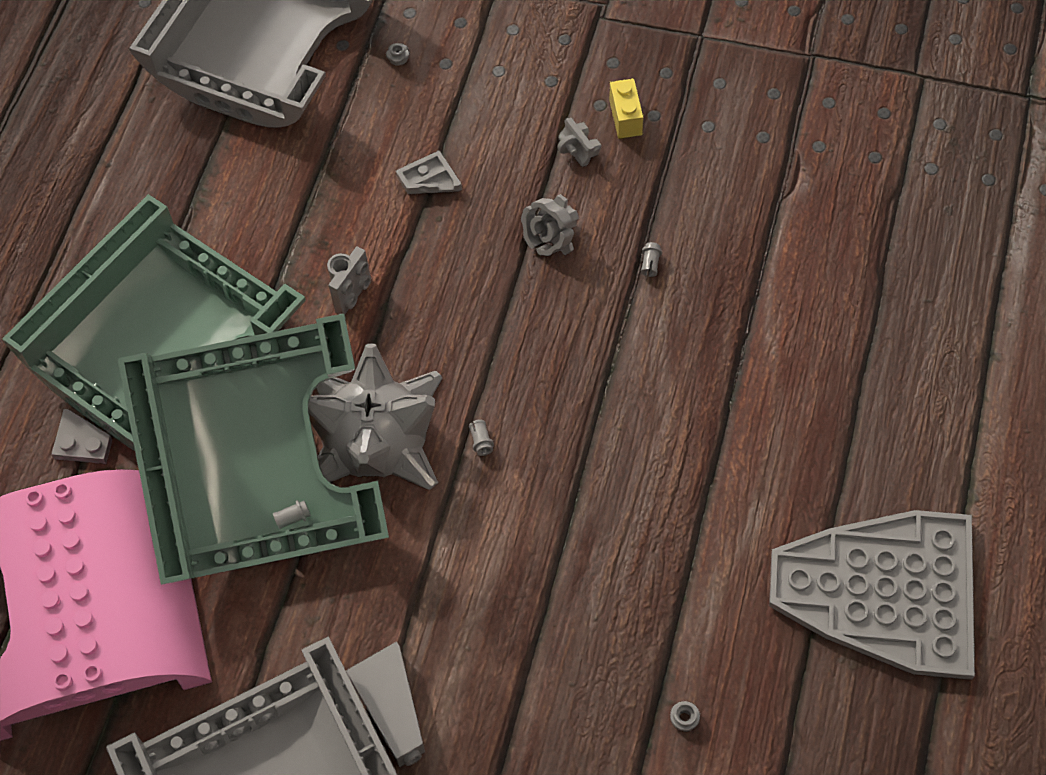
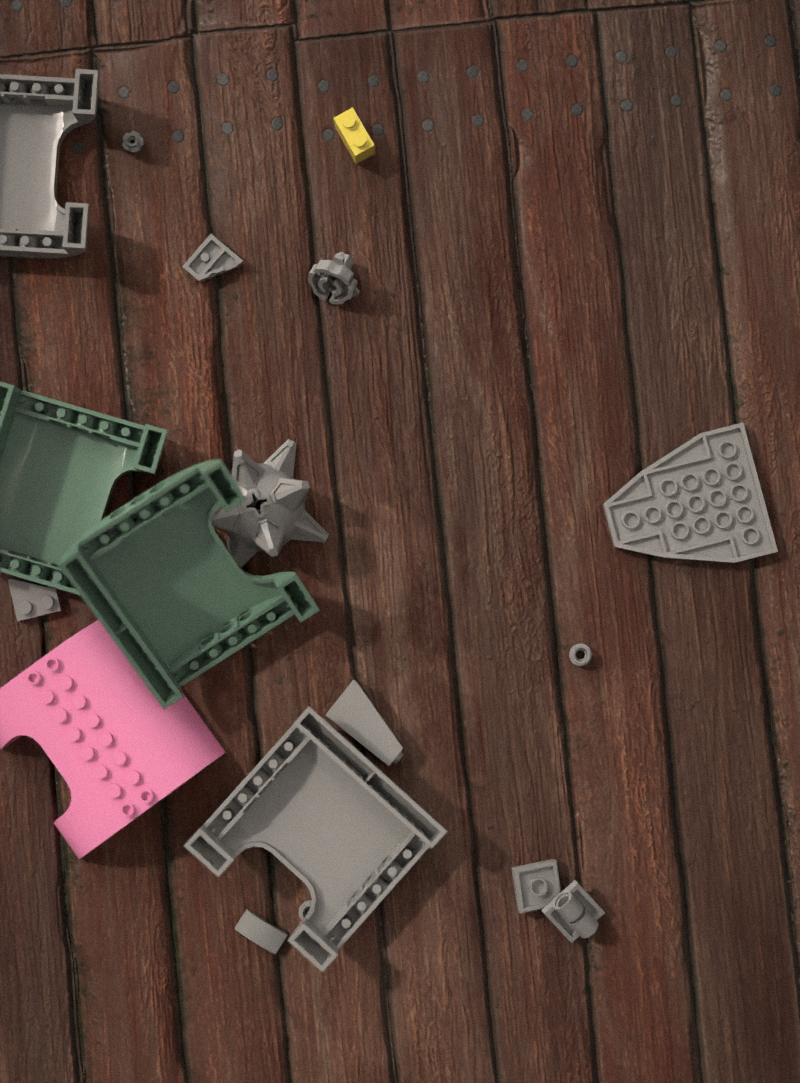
camera: 20 degrees left, 25 degrees up
light grey pin [273,500,311,529] -> none
light grey plate [327,246,371,315] -> none
light grey pin [469,420,494,456] -> none
light grey hips [557,118,601,167] -> none
light grey pin [641,242,662,277] -> none

